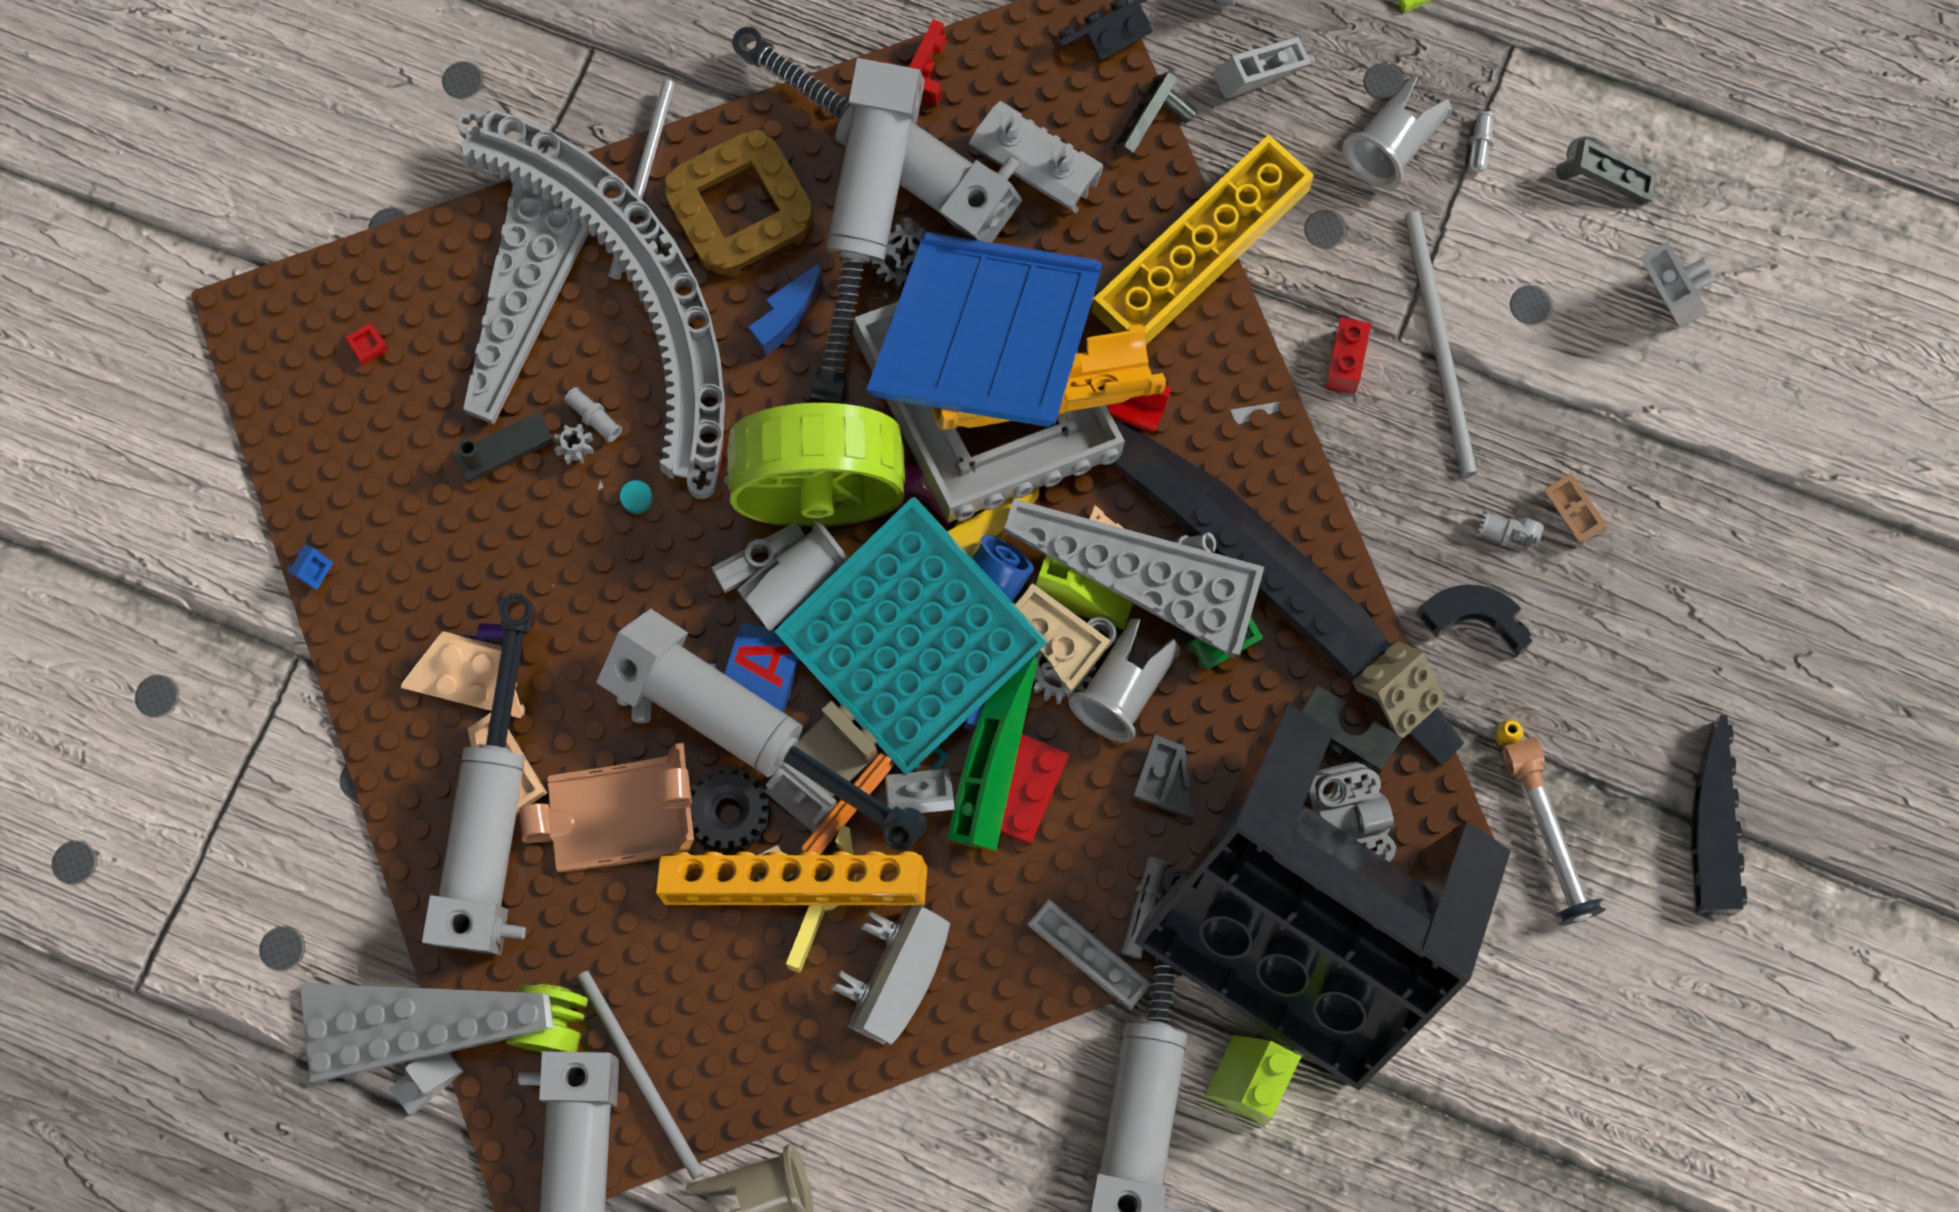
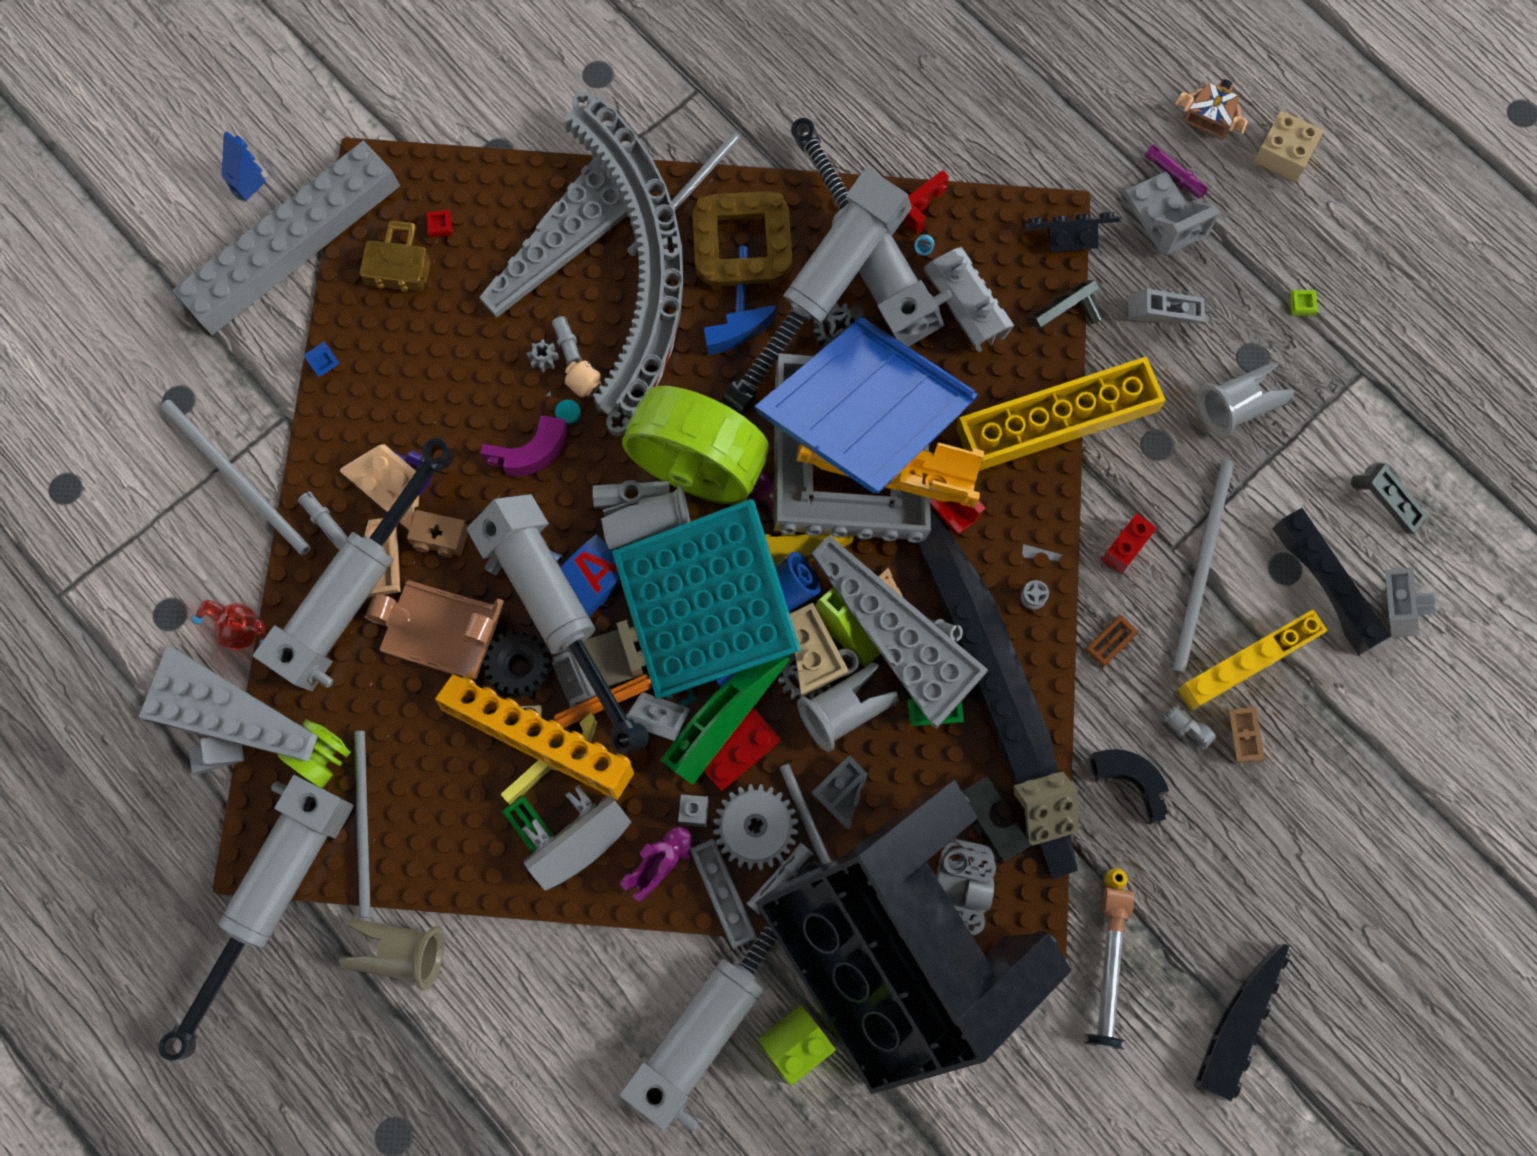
camera: 25 degrees right, 0 degrees up
pearl dark grey piece [453,412,554,484] -> none
light grey axle [1468,111,1496,173] -> none
none -> light grey piece [161,400,311,556]
none -> light grey brick [173,140,400,335]
none -> clear red piece [192,599,267,649]
none -> blue slope [222,131,266,201]
none -> light grey pin [298,491,348,550]
none -> pearl gold piece [360,221,431,292]
none -> medium nougat brick [407,510,468,558]
none -> magenta arch [481,415,568,476]
none -> green tile [502,795,554,853]
none -> light nougat head [565,361,602,397]
none -> magenta animal [620,827,692,902]
none -> light grey brick [678,795,709,828]
none -> light grey gear [713,784,798,870]
none -> blue bar [735,246,748,313]
none -> light grey bar [779,764,831,866]
none -> medium azure hinge [914,235,934,255]
none -> light grey wheel [1020,580,1049,610]
none -> dark orange tile [1084,614,1139,669]
none -> yellow slope [1177,609,1328,712]
none -> black arch [1272,507,1391,656]

